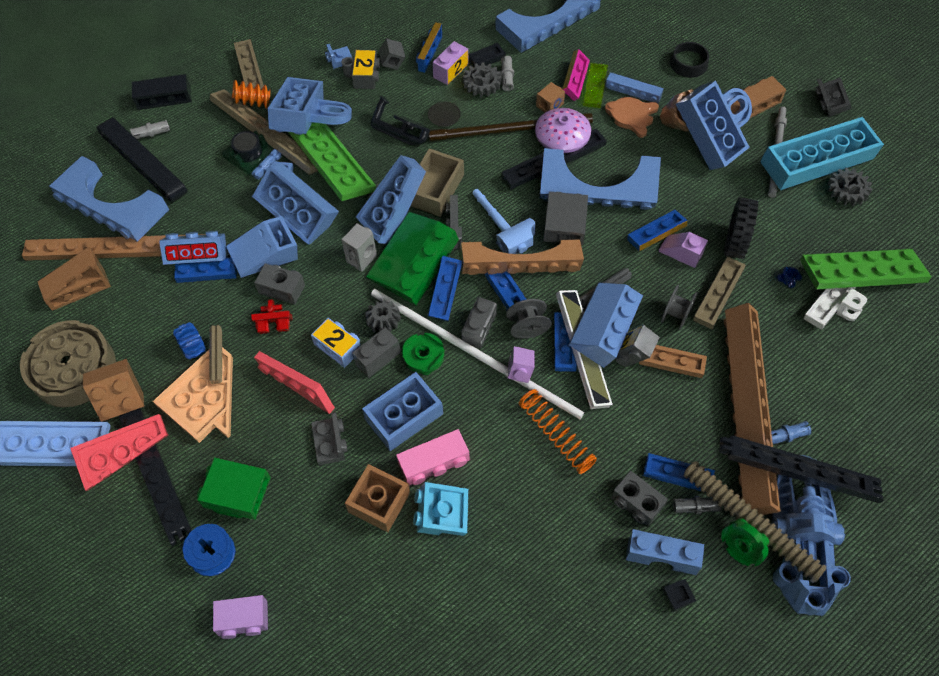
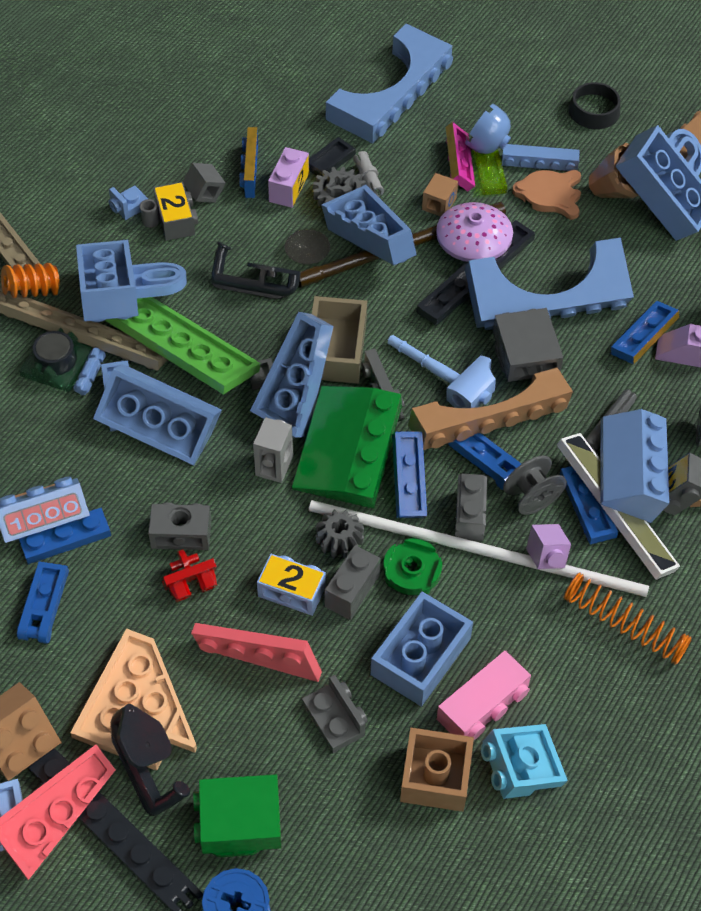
camera: 20 degrees left, 5 degrees down
blue gear [173,322,206,360] -> none
dark tan axle [209,325,222,384] -> none
medium blue slope [226,216,298,278] -> none
none -> blue plate [17,562,69,644]
none -> black piece [110,704,190,816]
none -> medium blue wedge [321,185,417,265]
none -> medium blue cylinder [465,103,511,154]

